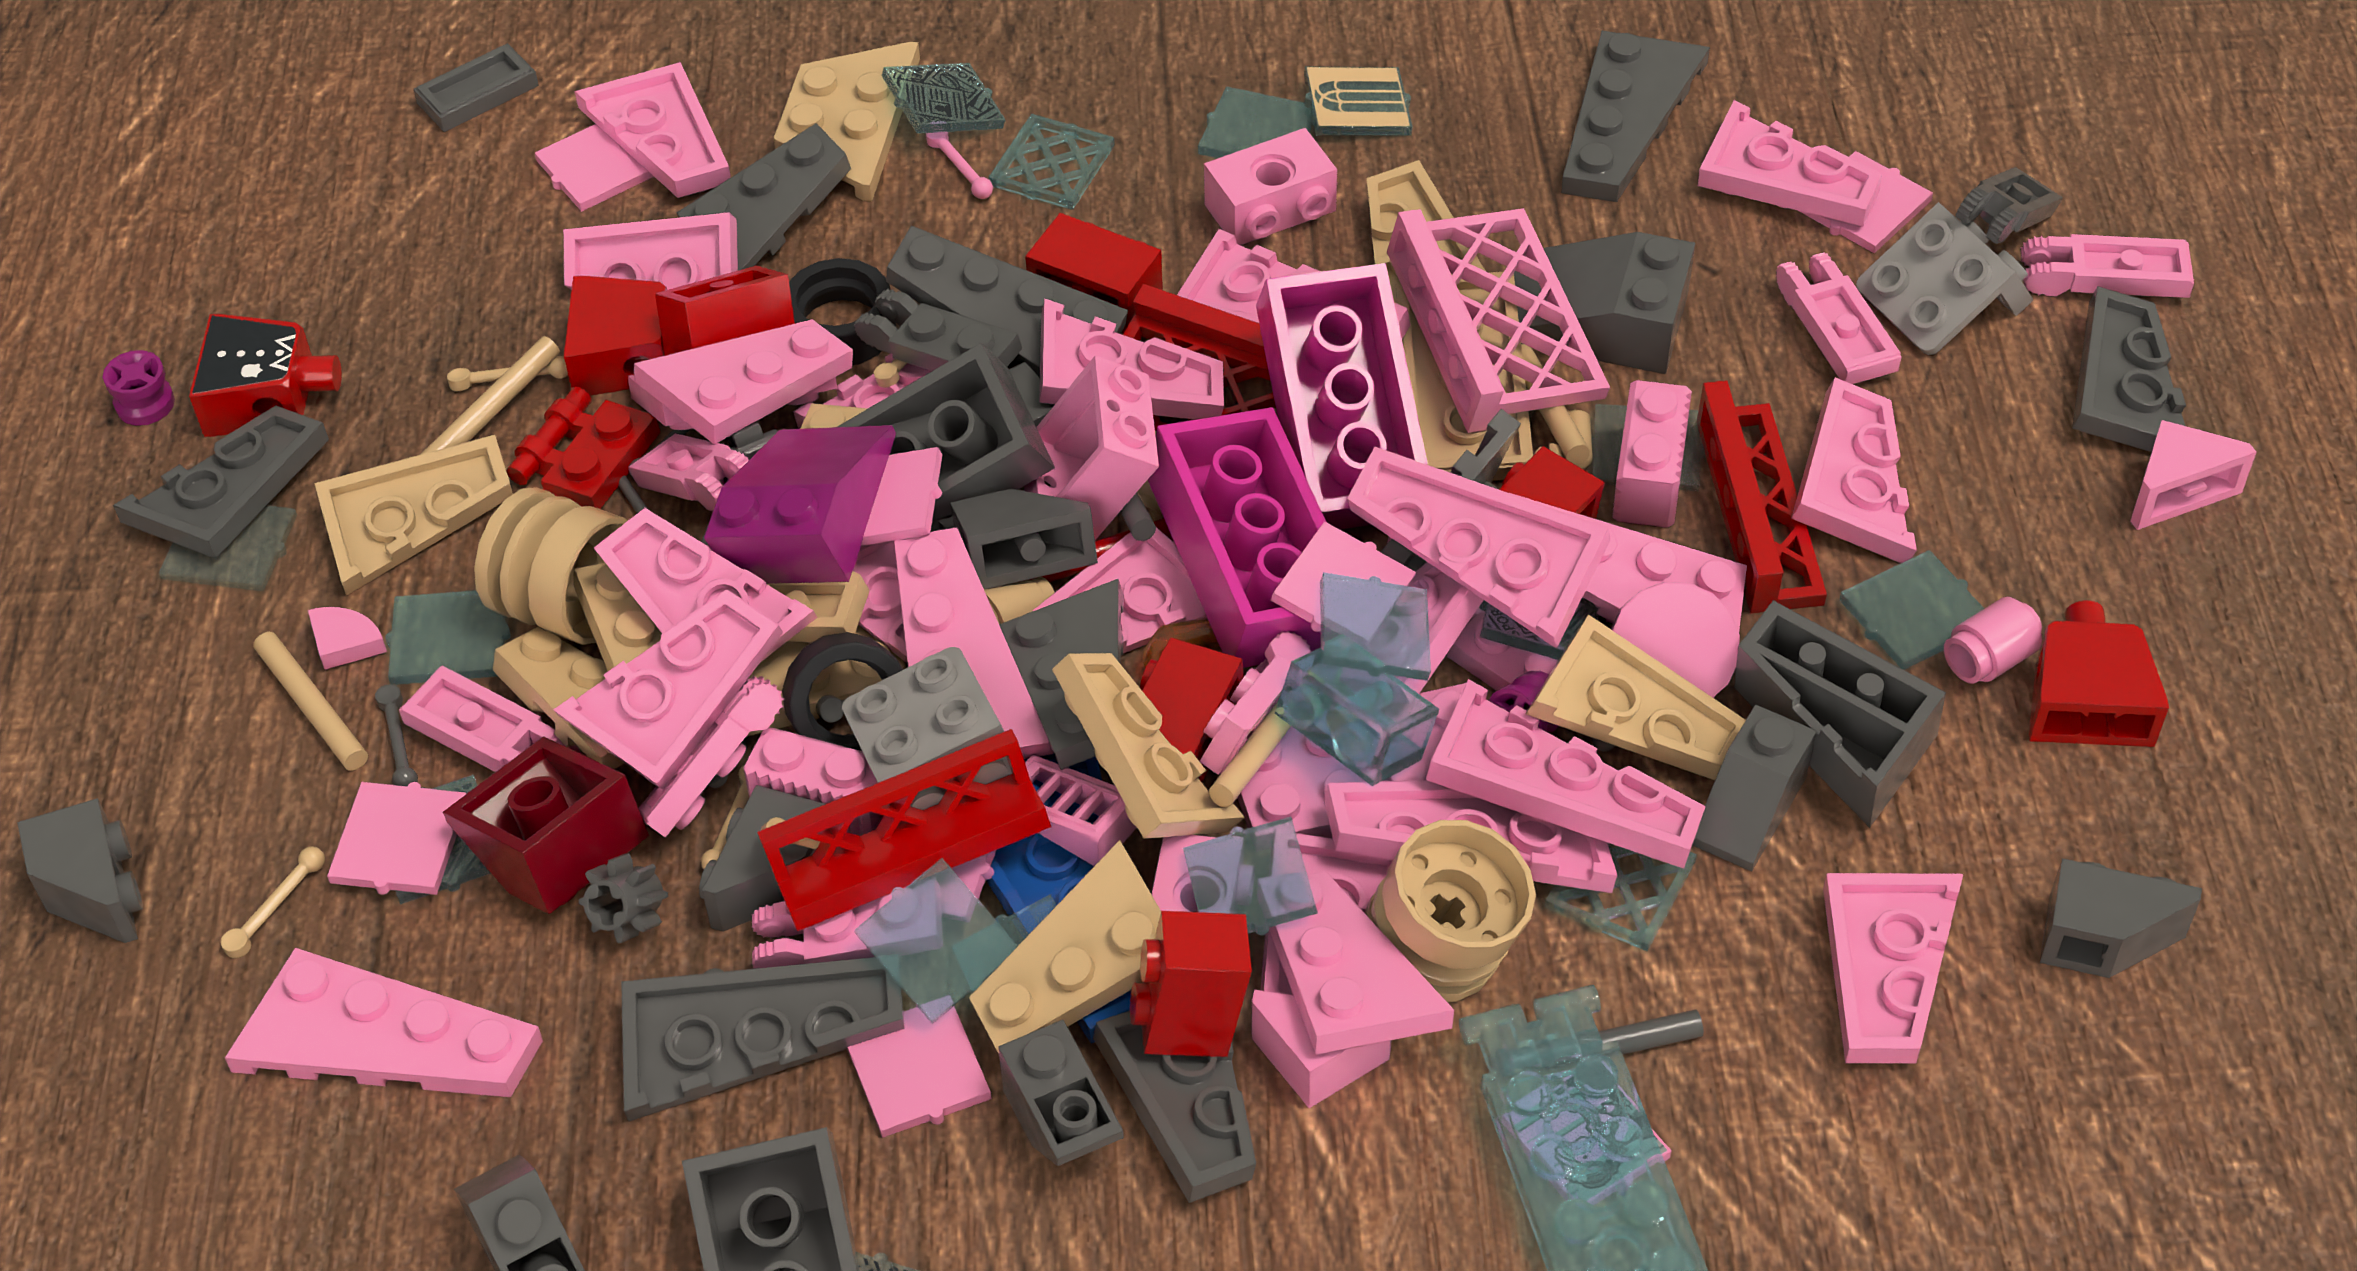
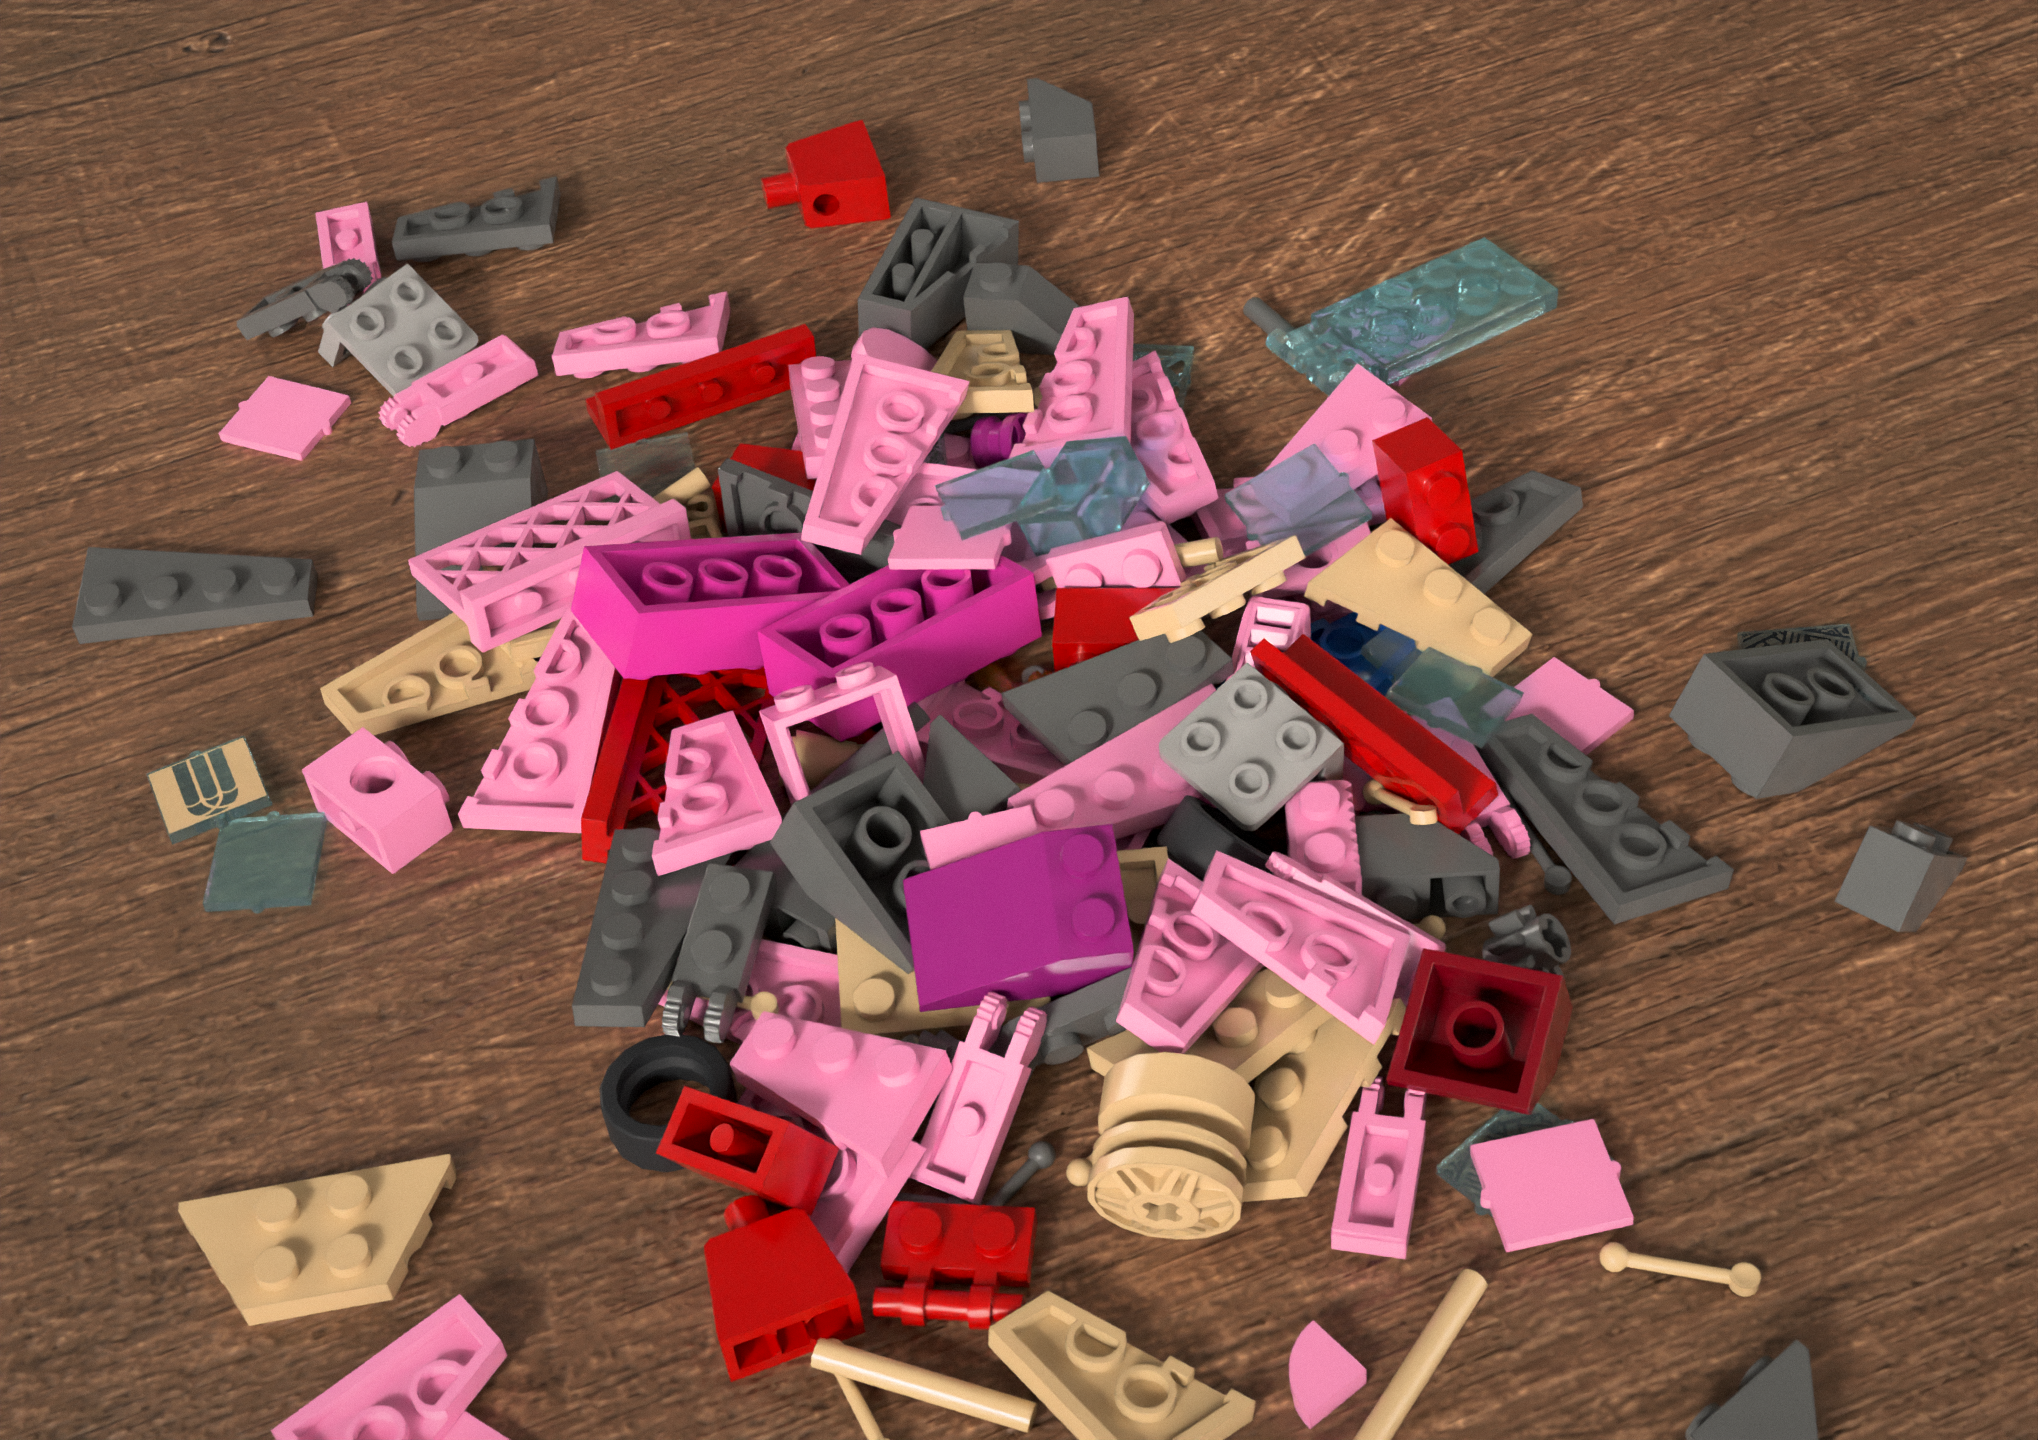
camera: 105 degrees left, 5 degrees down
bright pink wing [225,948,543,1097] -> none
dark grey hinge [375,684,418,786] -> none
clear light blue piece [385,590,511,685] -> none
bright pink wing [563,212,738,290] -> none
dark grey wing [676,123,851,270] -> none
clear light blue piece [881,63,1006,134] -> none
bright pink hinge [926,125,993,199] -> none
clear light blue window [988,114,1115,210] -> none
dark grey slope [998,1020,1124,1166] -> none
red brick [1025,213,1163,333] -> none
tan wheel [1365,820,1536,1002] -> none
bright pink brick [1613,380,1692,528] -> none
bright pink wing [1698,100,1882,227] -> none
bright pink wing [1823,873,1963,1064] -> none
clear light blue piece [1839,550,1984,670] -> none
bright pink brick [1944,597,2042,684] -> none
bright pink slope [2130,420,2257,530] -> none

